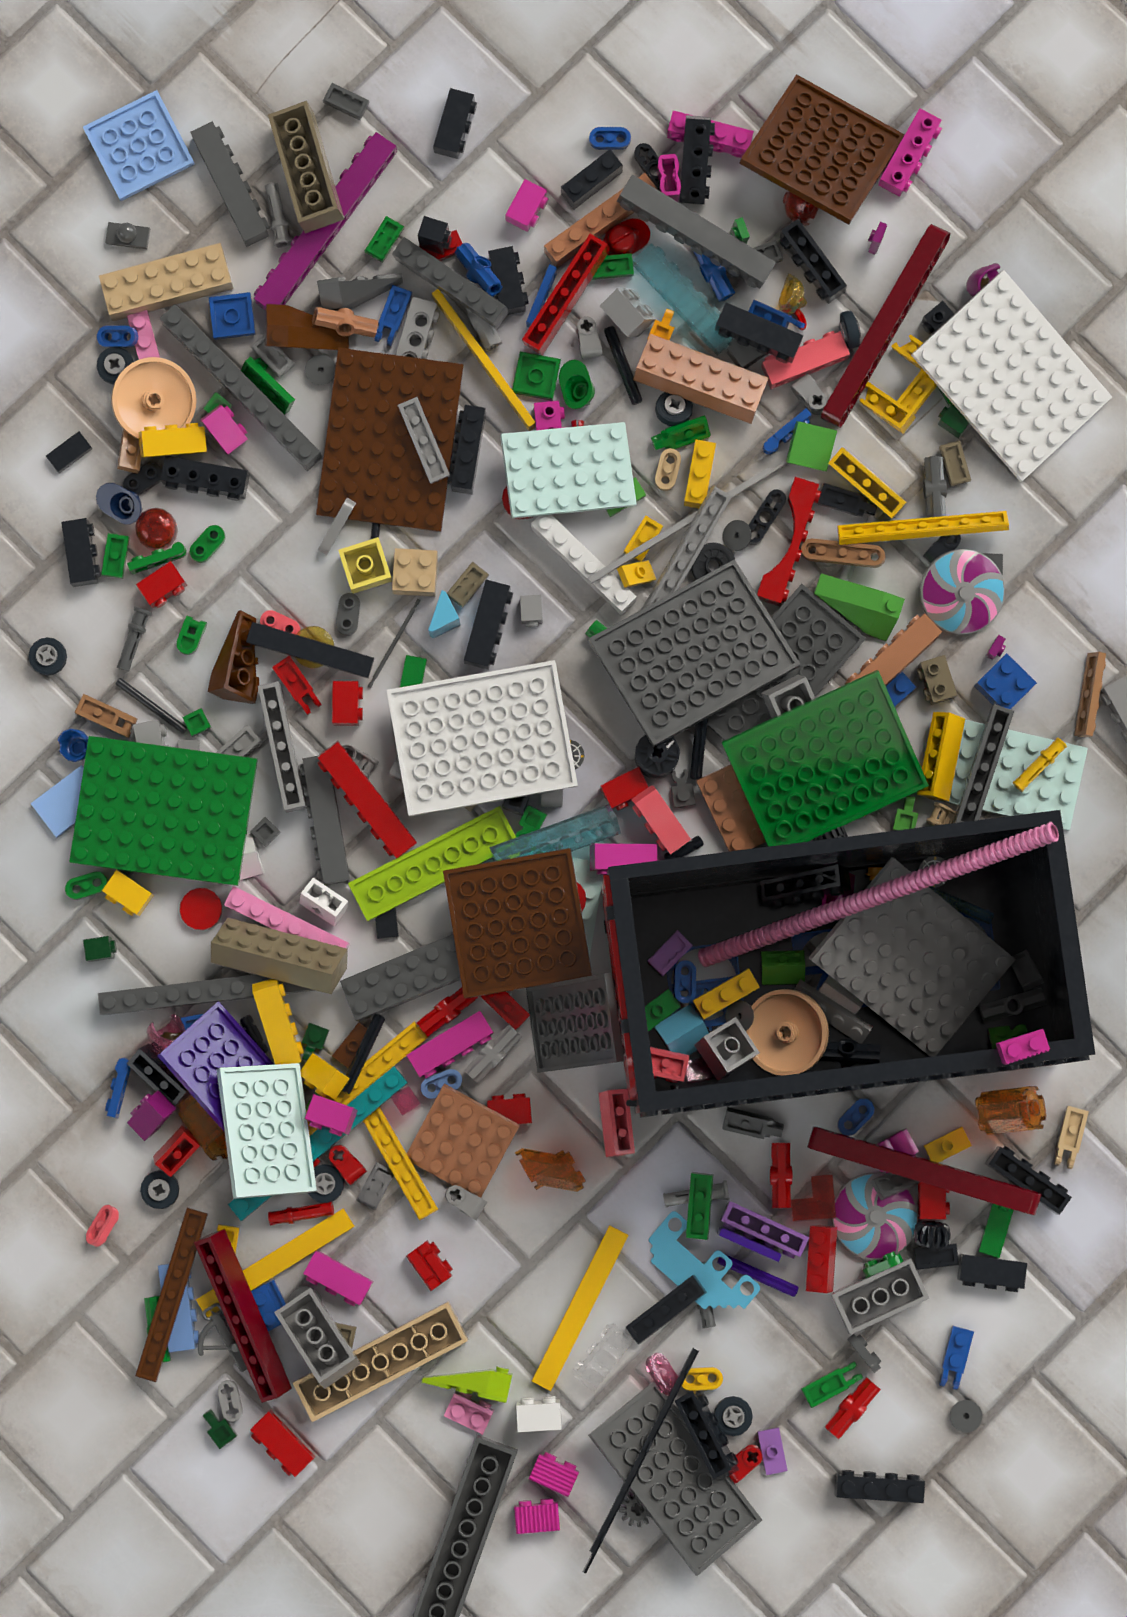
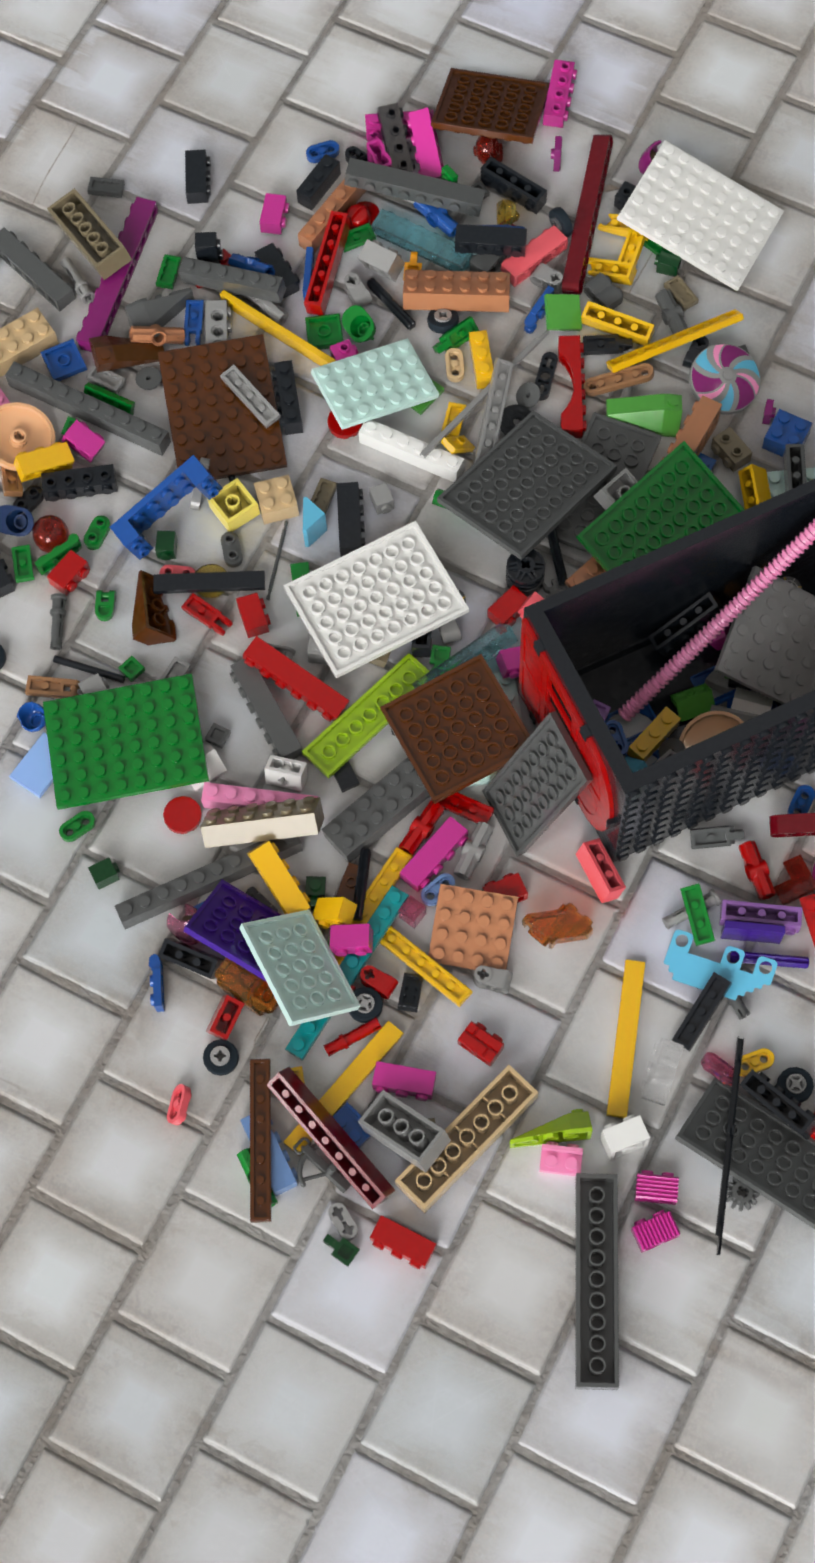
camera: 15 degrees left, 15 degrees down
yellow brick [102,870,154,916] -> none
magenta brick [127,1090,176,1141] -> none
light grey brick [258,682,307,813] -> none
none -> blue plate [110,455,223,560]
none -> dark green brick [155,531,178,561]
none -> dark pink brick [407,107,444,179]
none -> dark grey brick [584,272,623,310]

